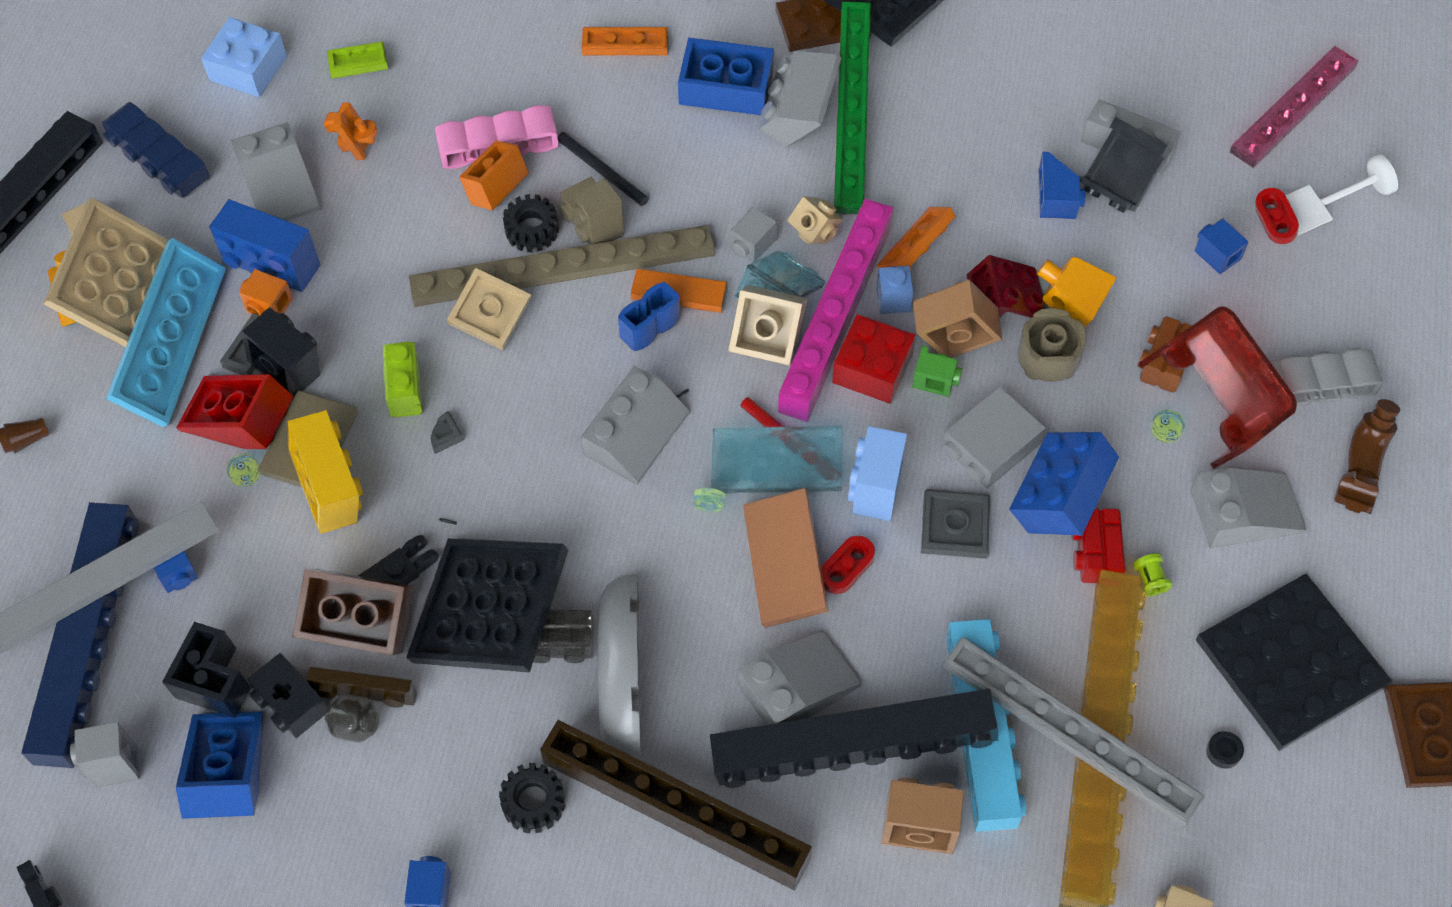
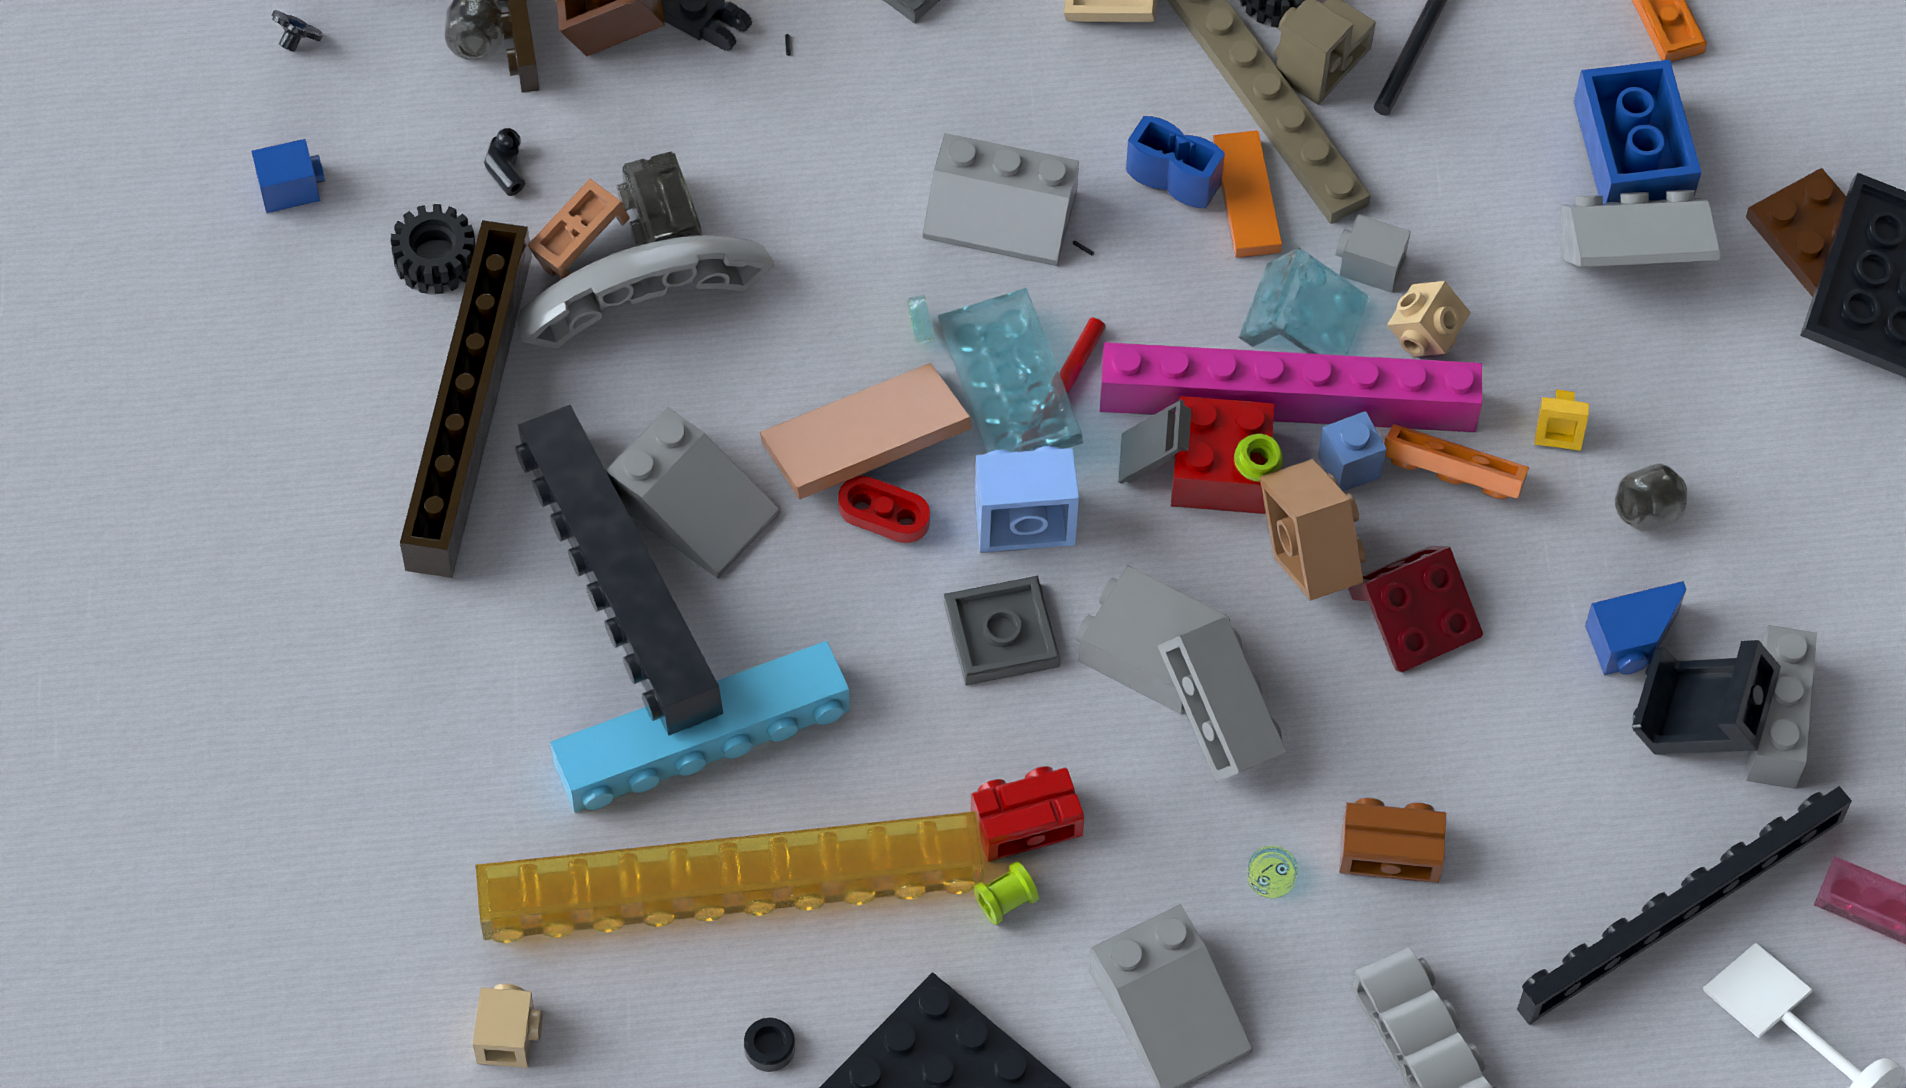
camera: 70 degrees right, 0 degrees up
black plate [406,538,569,673] -> none
tan brick [728,285,808,365] -> none
green tile [834,2,871,214] -> none
medium nougat brick [881,778,964,854] -> none
bright green brick [912,345,963,397] -> none
light grey tile [942,637,1205,827] -> none
blue brick [1009,432,1119,536] -> none
dark tan brick [1017,308,1086,382] -> none
light orange torso [1037,257,1117,327] -> none
clear red windscreen [1138,306,1297,469] -> none
blue brick [1195,218,1249,274] -> none
red plate [1255,188,1299,244] -> none
none -> black plant [271,10,323,52]
none -> black arm [484,128,525,196]
none -> nougat hinge [527,179,630,280]
none -> dark grey piece [1118,400,1191,484]
none -> light grey brick [1158,616,1286,782]
none -> lime plate [1234,434,1283,482]
none -> black plate [1517,786,1852,1025]
none -> yellow tile [1534,389,1589,451]
none -> clear smoke head [1615,463,1687,532]

